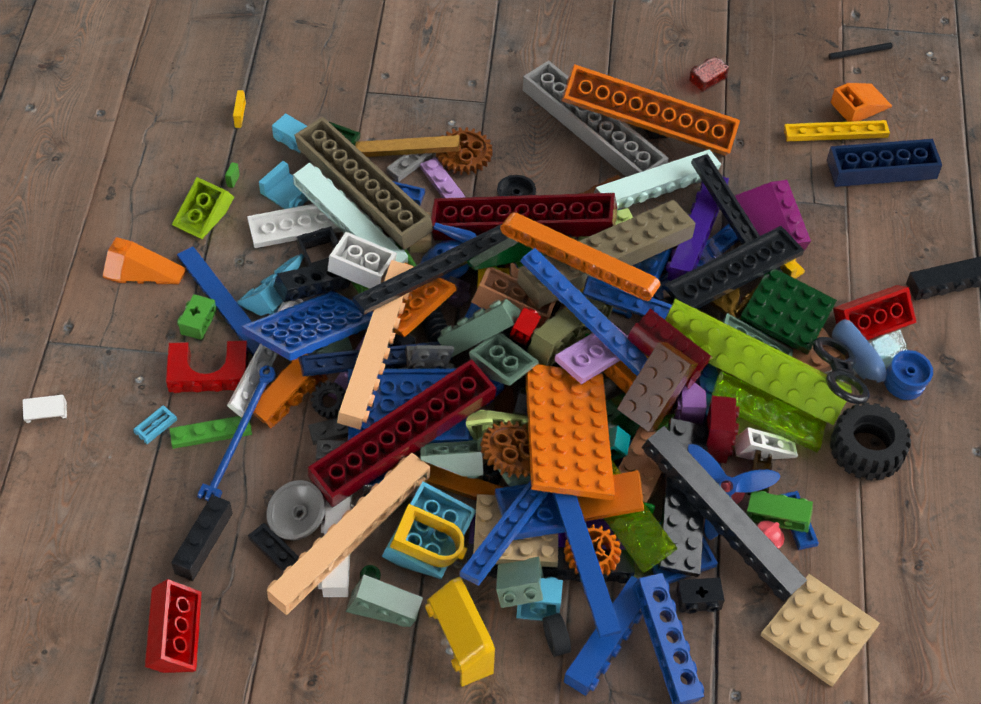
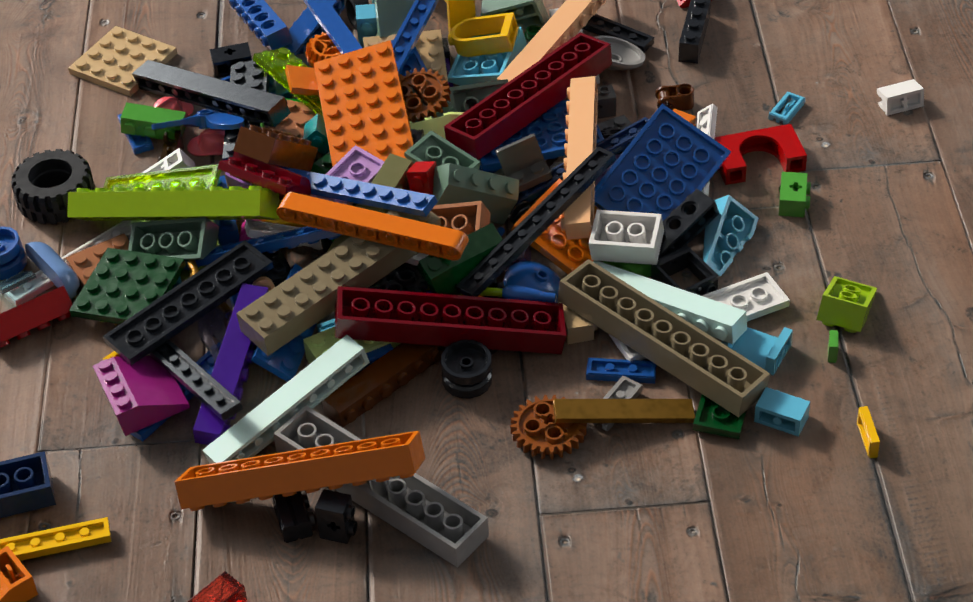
camera: 175 degrees right, 10 degrees down
orange wedge [103,237,187,284] -> none
bright green plate [170,416,252,449] -> none
blue tile [177,246,260,356] -> none
blue hinge [197,365,276,501] -> none
lavender plate [420,157,465,198] -> none
dark red brick [705,395,739,464] -> none
black bar [813,336,870,404] -> none
none -> reddish brown piece [655,83,694,110]

